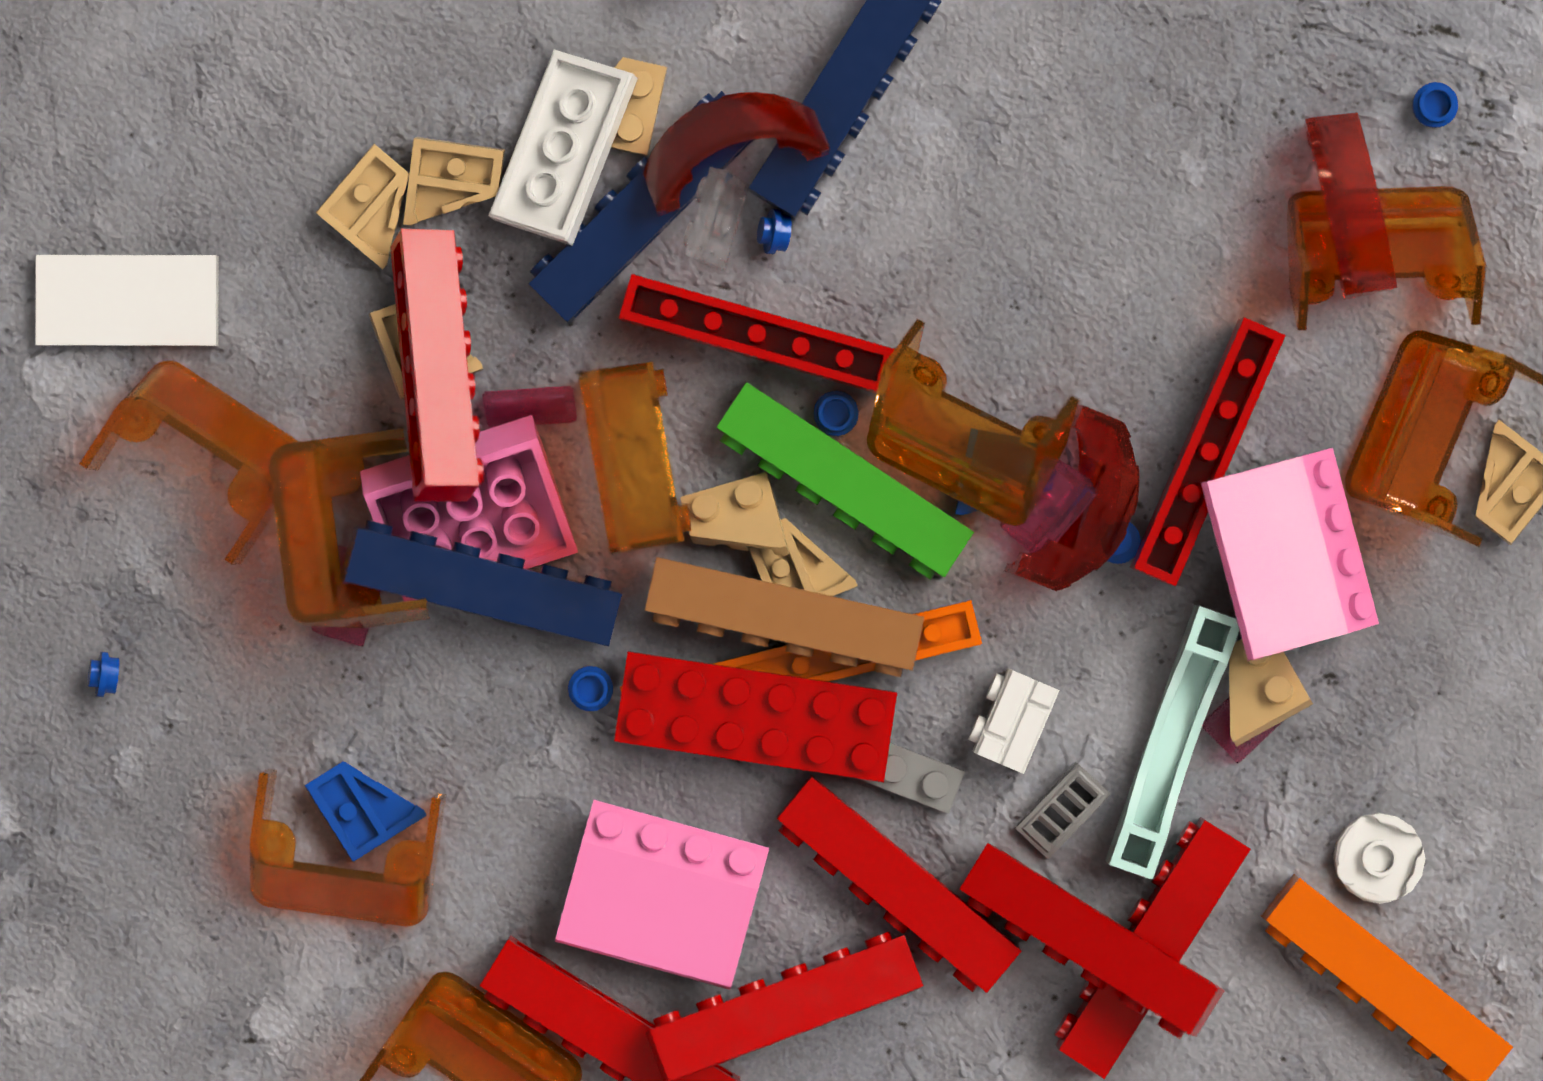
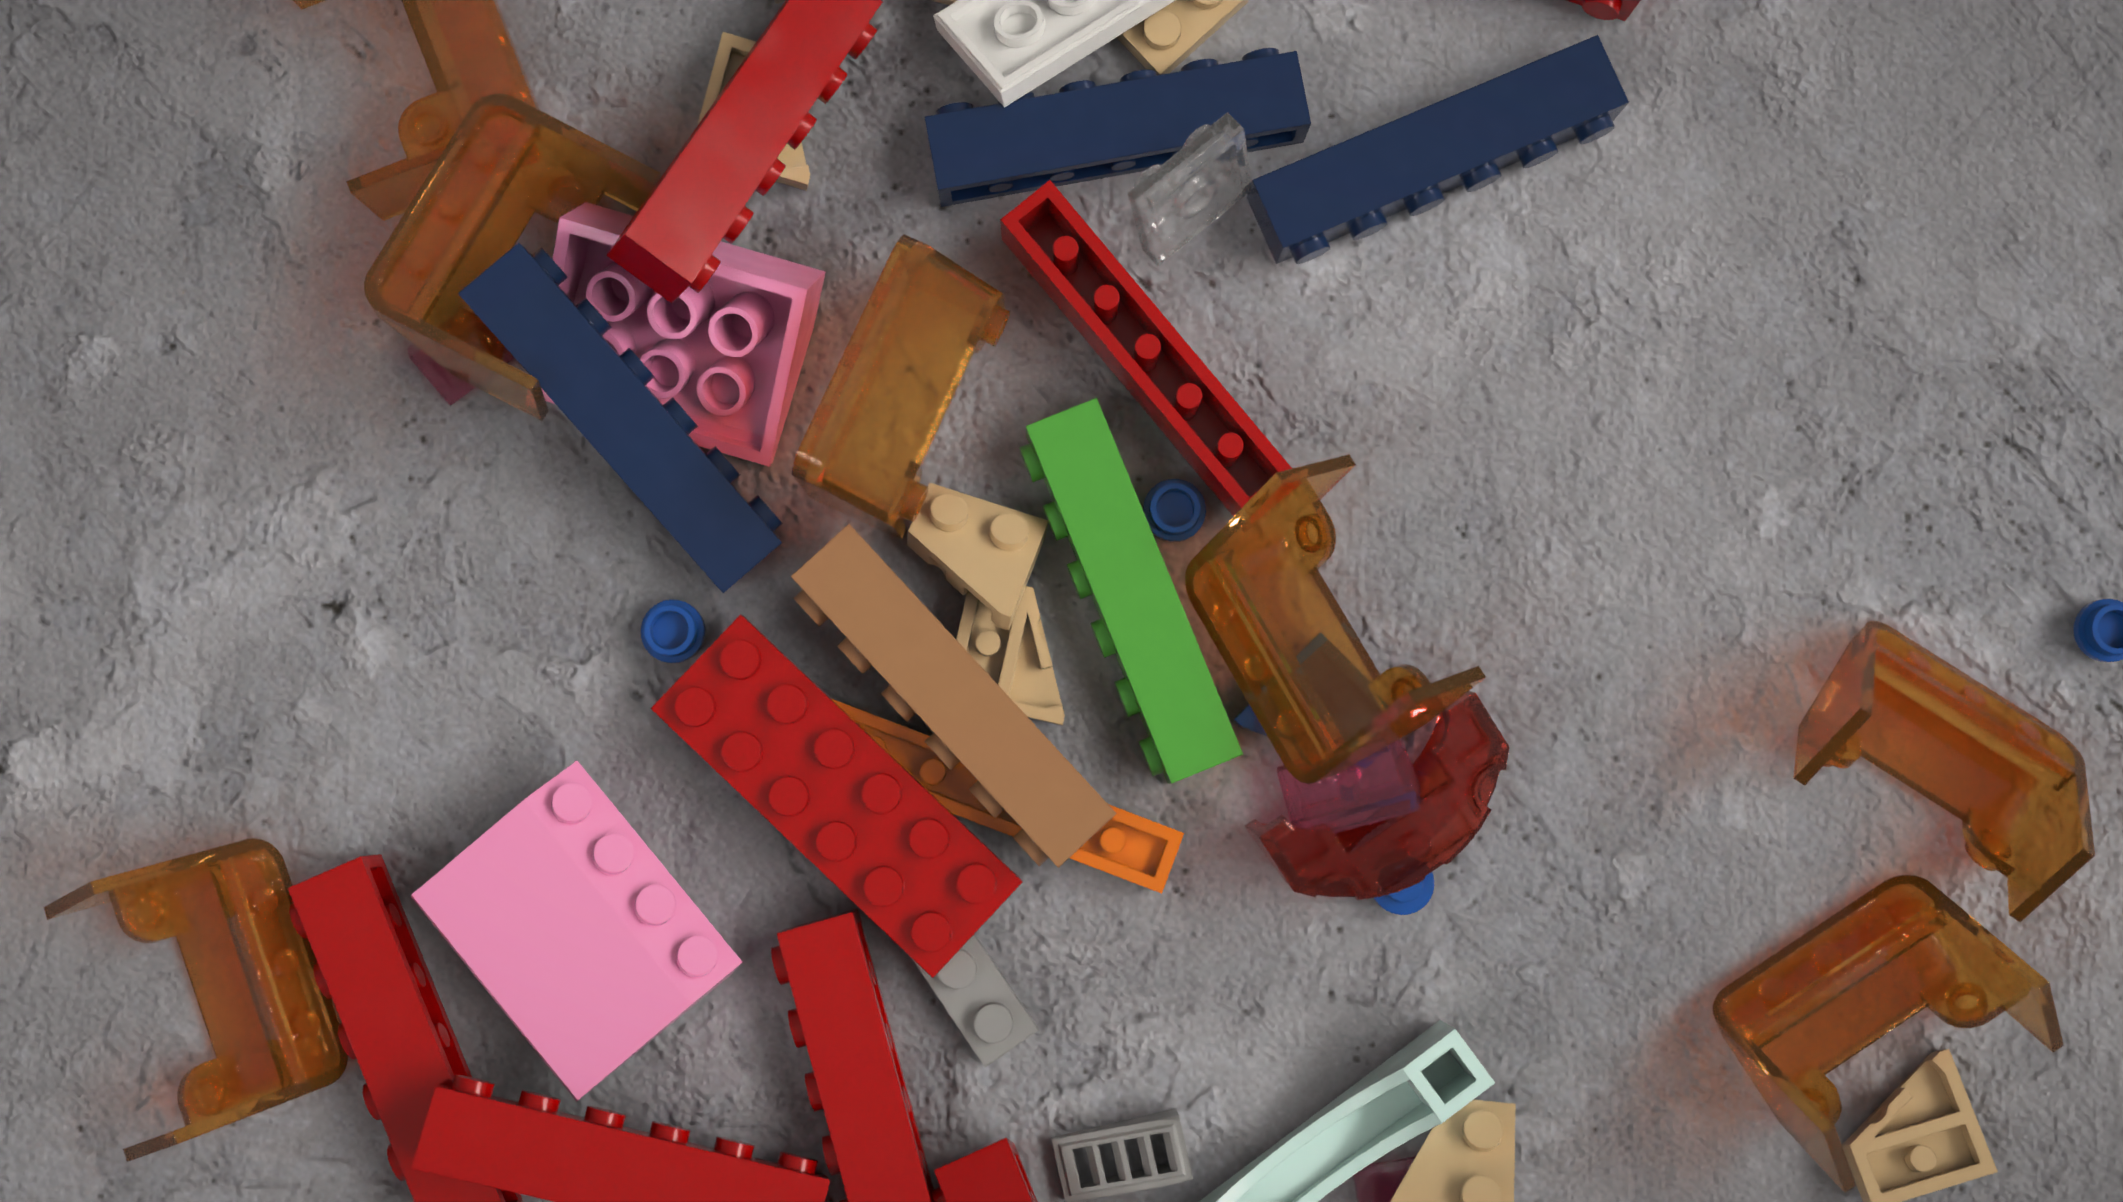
camera: 25 degrees right, 5 degrees down
blue plate [88,652,119,697] -> none
clear orange windscreen [250,769,446,927] -> none
blue wing [304,761,427,862] -> none
clear pink slope [483,386,577,428] -> none
clear red windscreen [643,92,830,217] -> none
blue plate [757,209,792,255] -> none
white brick [968,668,1060,774] -> none
red brick [1130,317,1286,586] -> none
bright pink slope [1201,448,1379,661] -> none
clear red windscreen [1304,112,1397,300] -> none

